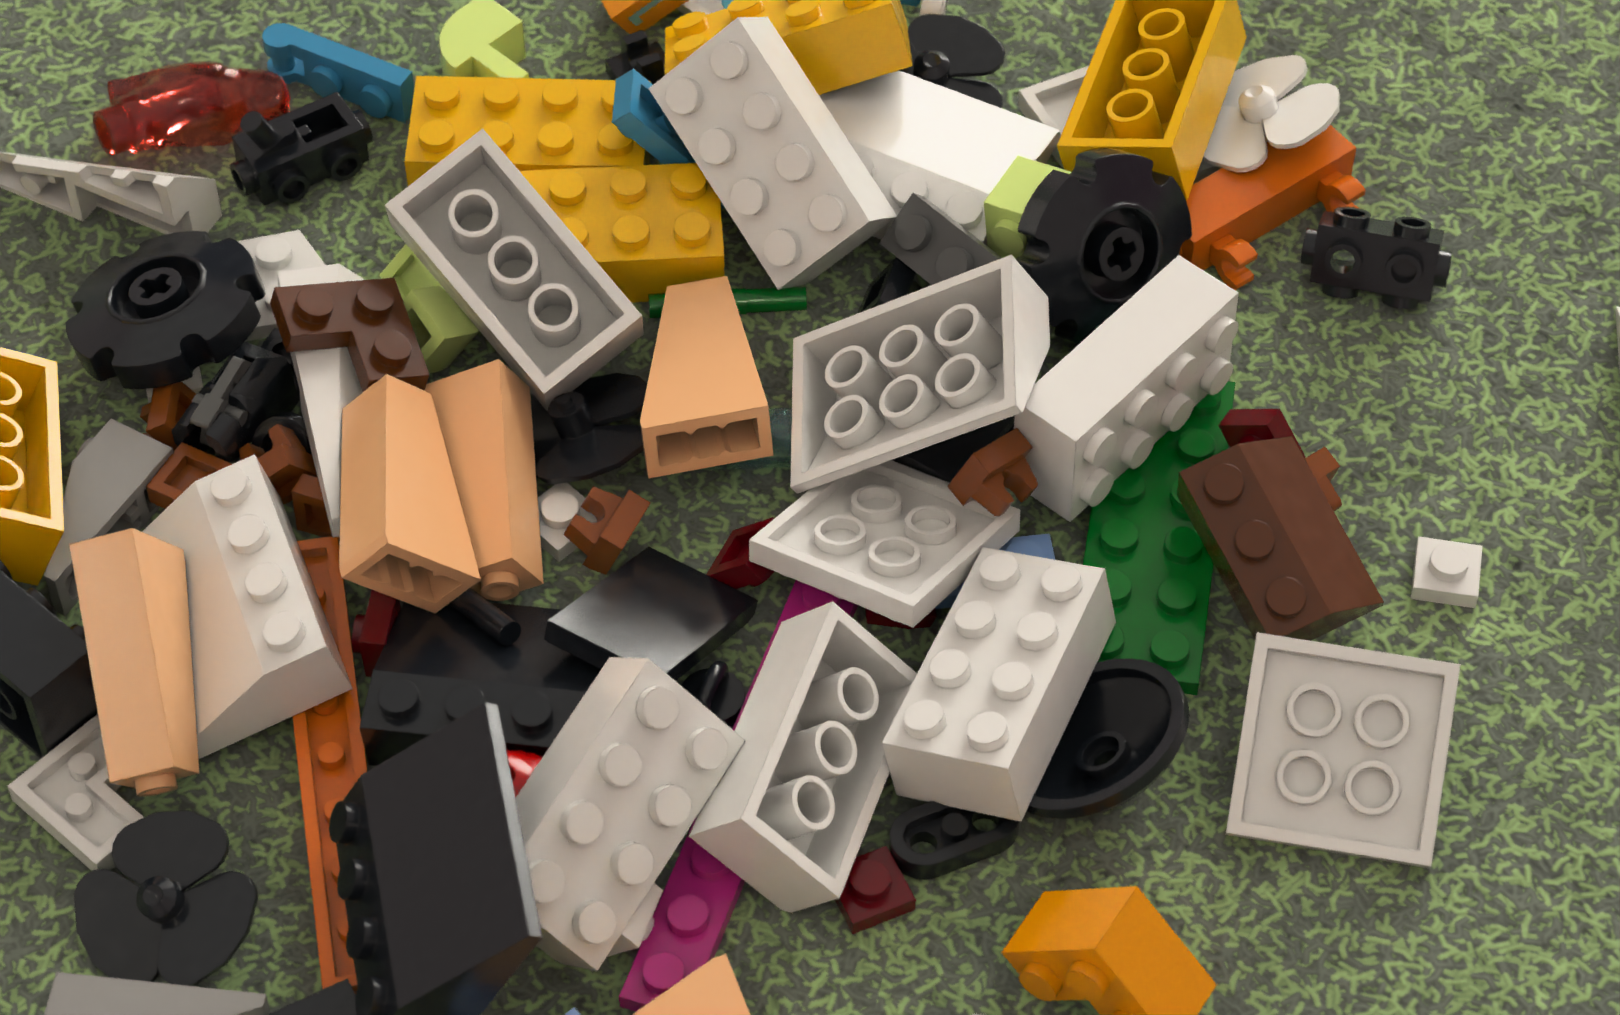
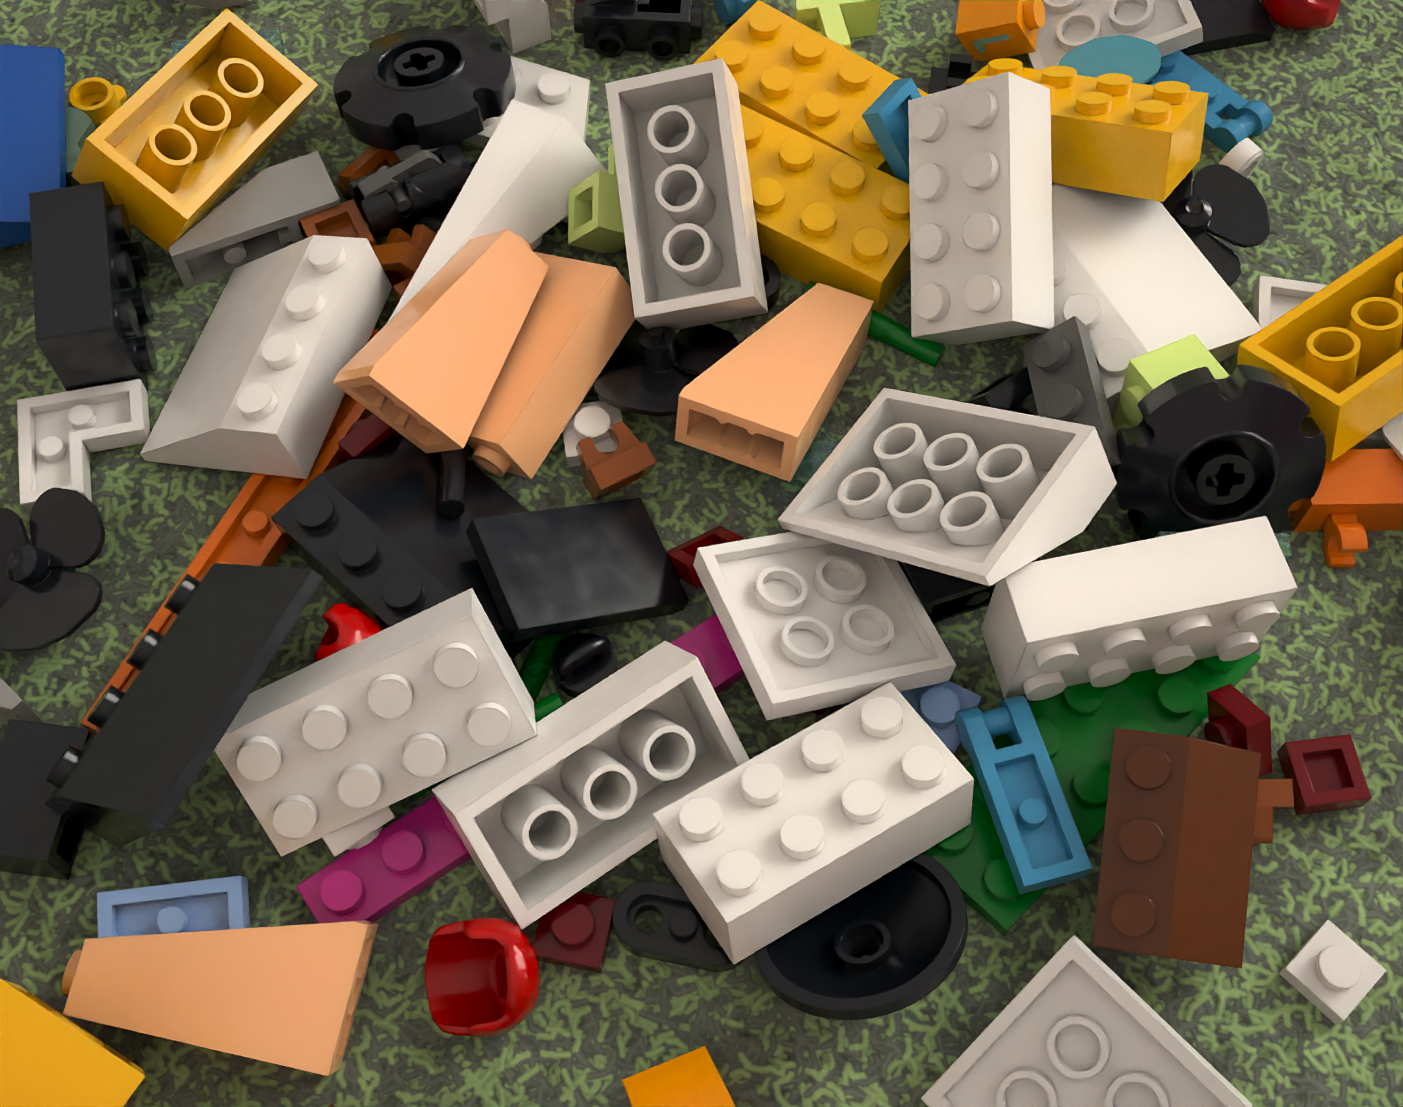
camera: 35 degrees right, 10 degrees up
light nougat slope [69,528,199,796] -> none
reddish brown plate [270,278,430,392] -> none
dark orange tile [947,428,1038,517] -> none
none -> red hair [424,917,541,1038]
none -> dark azure plate [955,695,1092,894]
none -> dark red plate [1277,734,1372,815]

